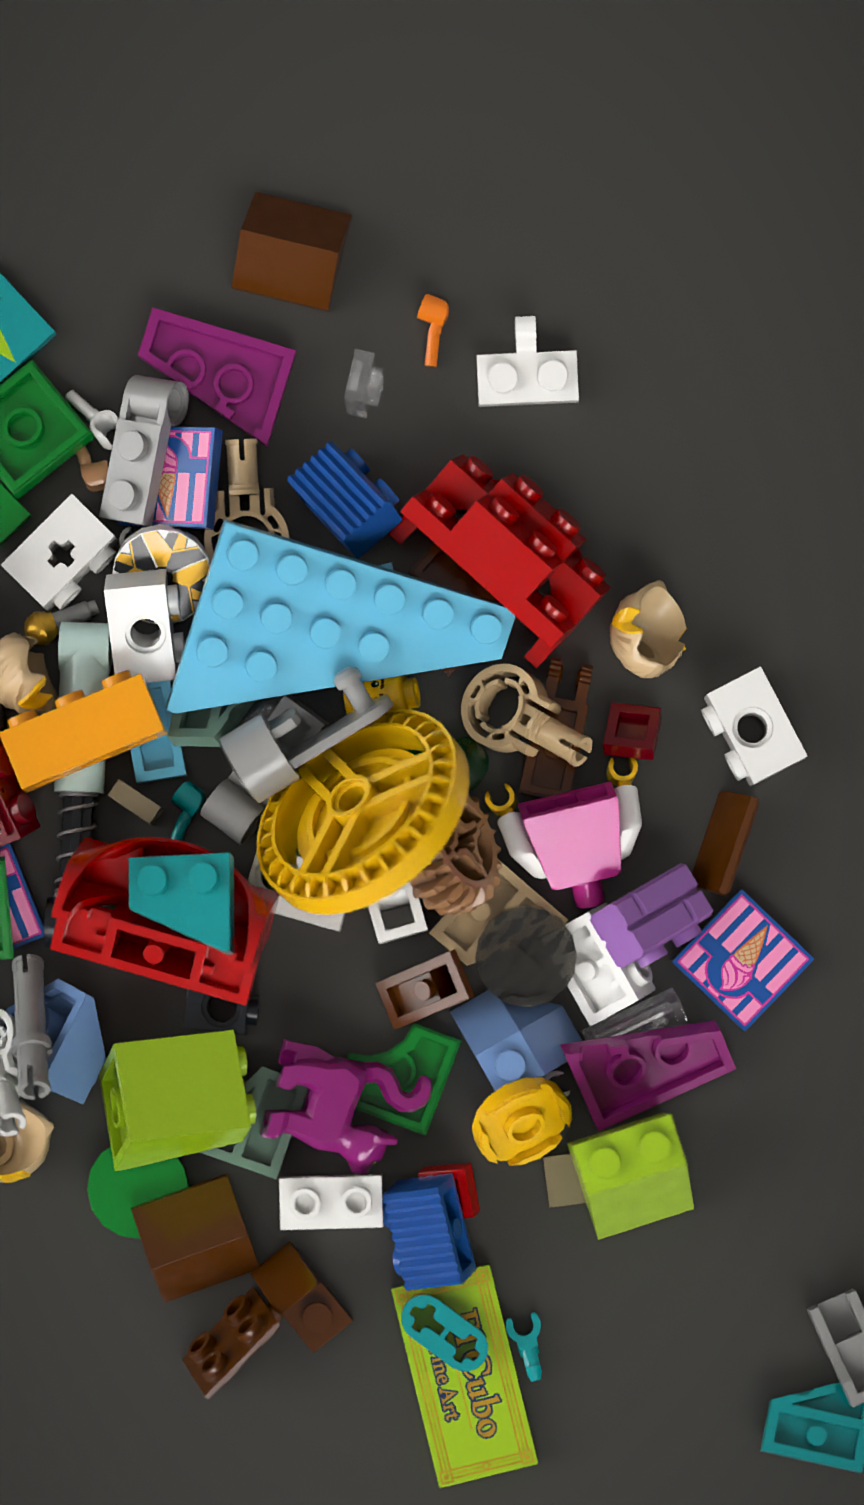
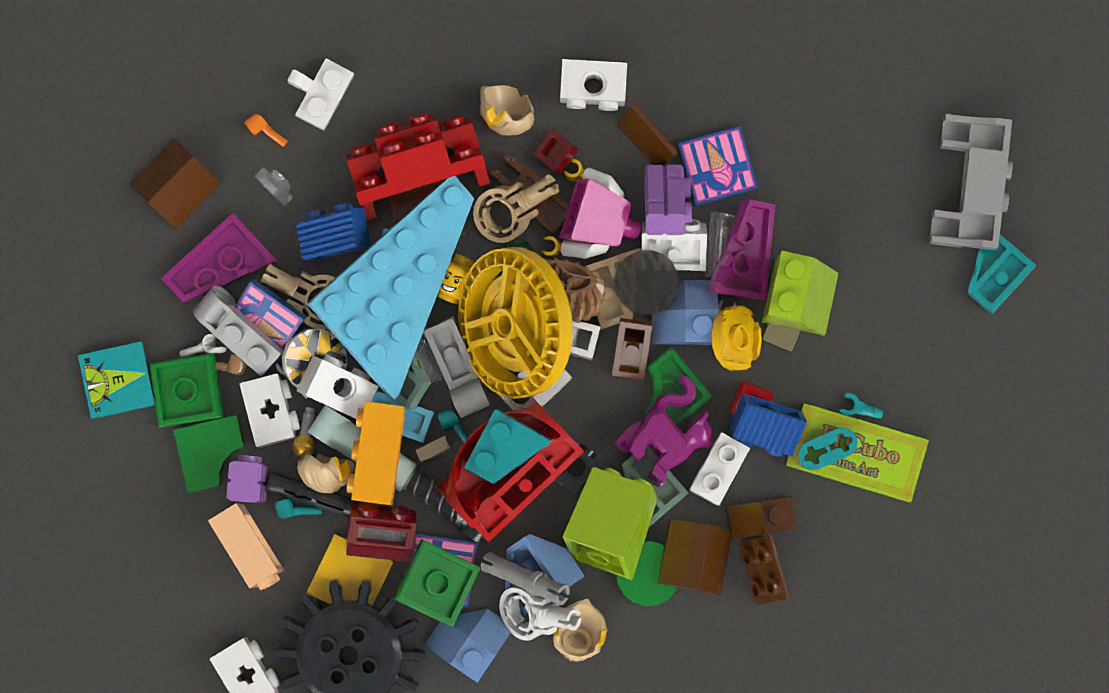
camera: 65 degrees left, 0 degrees up
light grey piece [220,666,393,803] -> none

